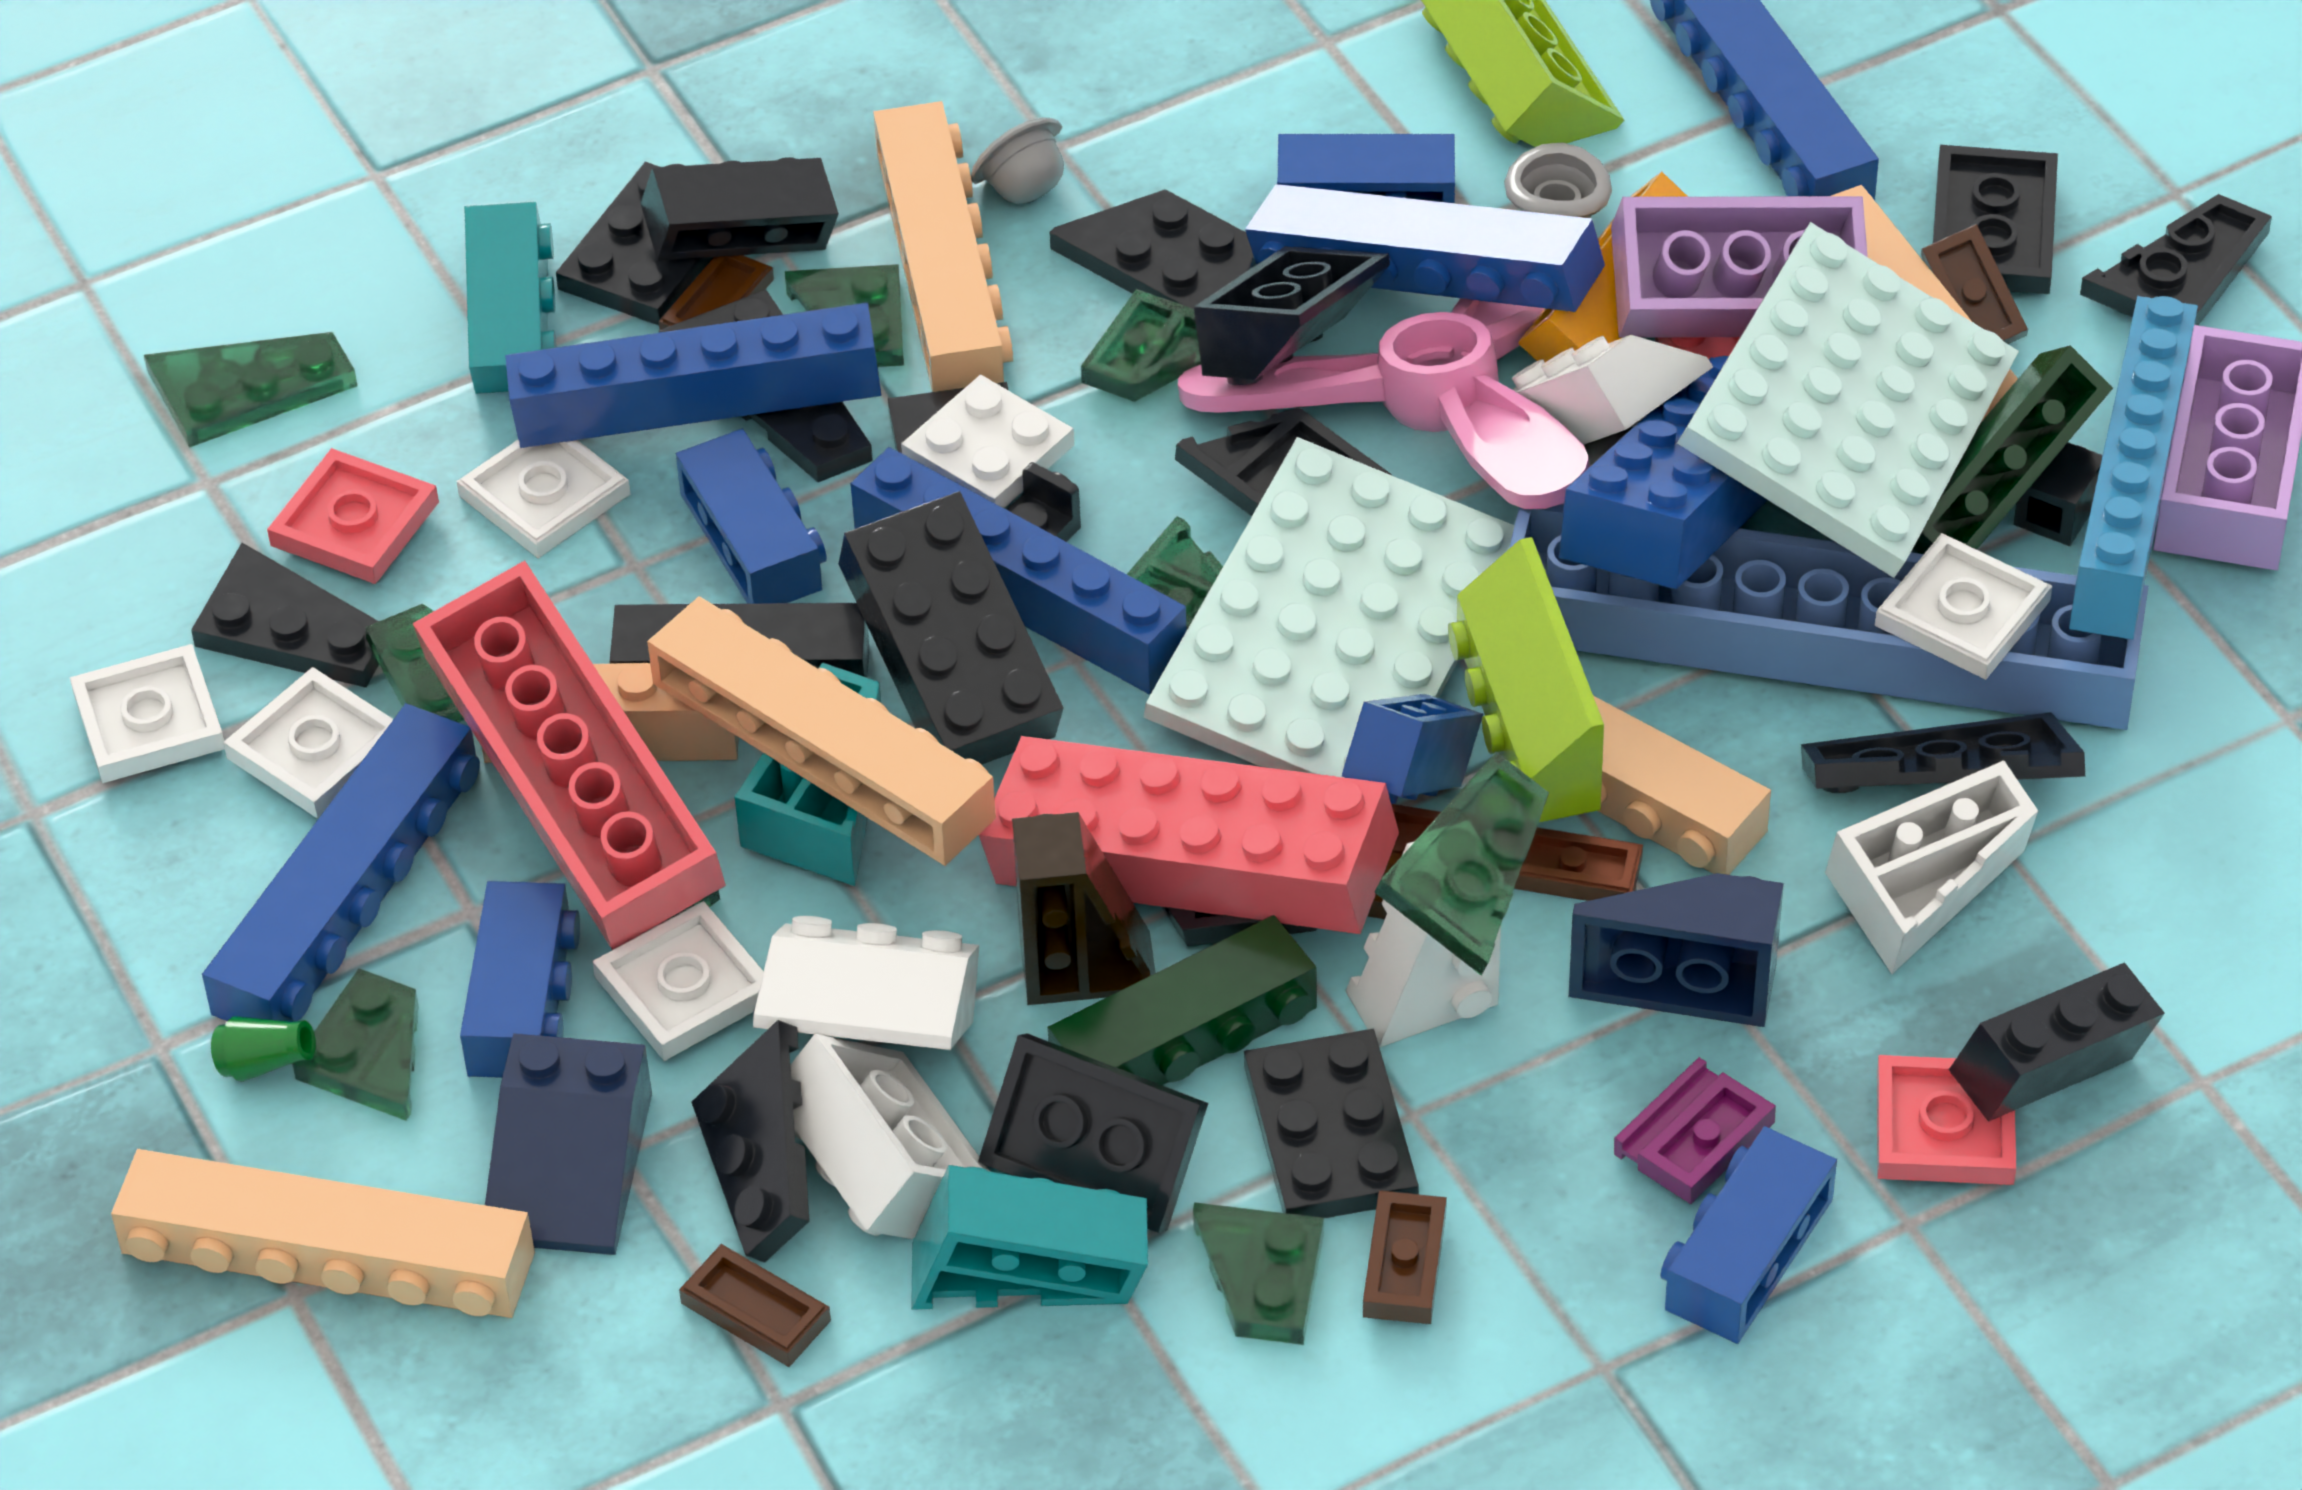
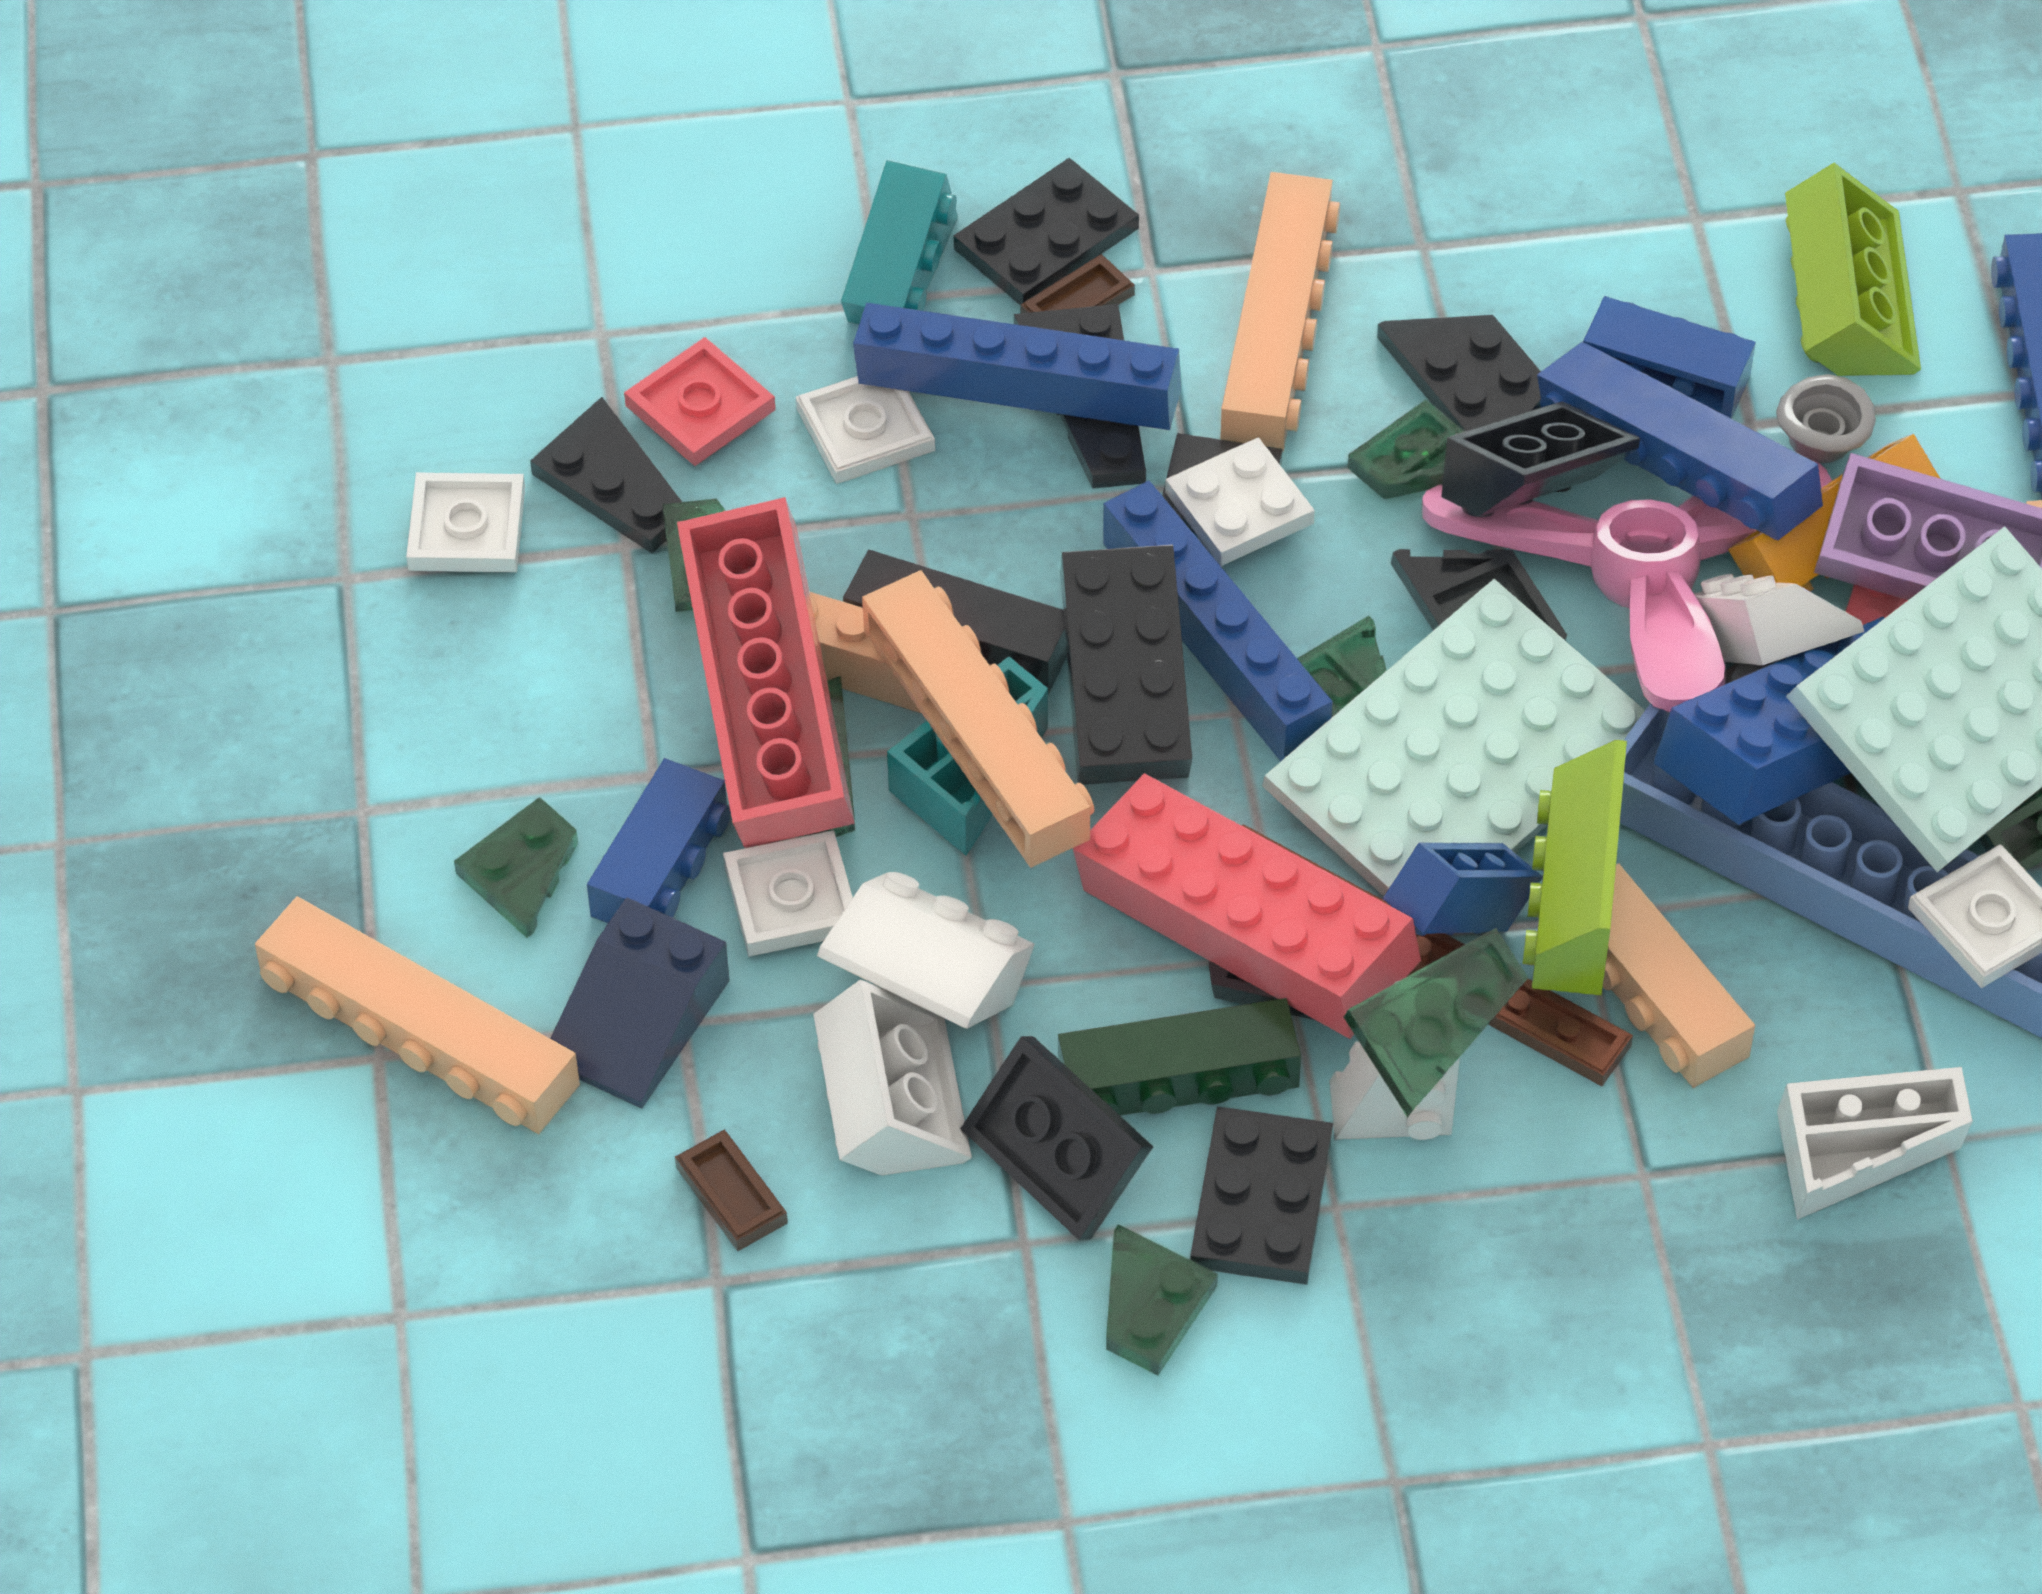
camera: 20 degrees right, 5 degrees up
clear green wing [143,332,358,448] -> none
blue brick [202,703,480,1022] -> none
green cone [211,1016,316,1082] -> none
white plate [223,667,393,819] -> none
black brick [641,157,839,261] -> none
blue brick [675,428,827,604] -> none
black wing [691,1020,810,1262] -> none
clear green wing [785,264,904,367] -> none
teal wedge [911,1165,1148,1310] -> none
light grey hat [971,117,1064,204] -> none
black bracket [1007,462,1081,542] -> none
dark brown wedge [1012,812,1156,1005] -> none
reddish brown plate [1363,1191,1447,1324] -> none
dark blue slope [1568,873,1784,1027] -> none
magenta plate [1614,1057,1776,1204] -> none
blue brick [1660,1126,1837,1344] -> none
black wing [1801,712,2086,793] -> none
coral plate [1877,1055,2016,1185] -> none
black brick [1949,962,2165,1122] -> none

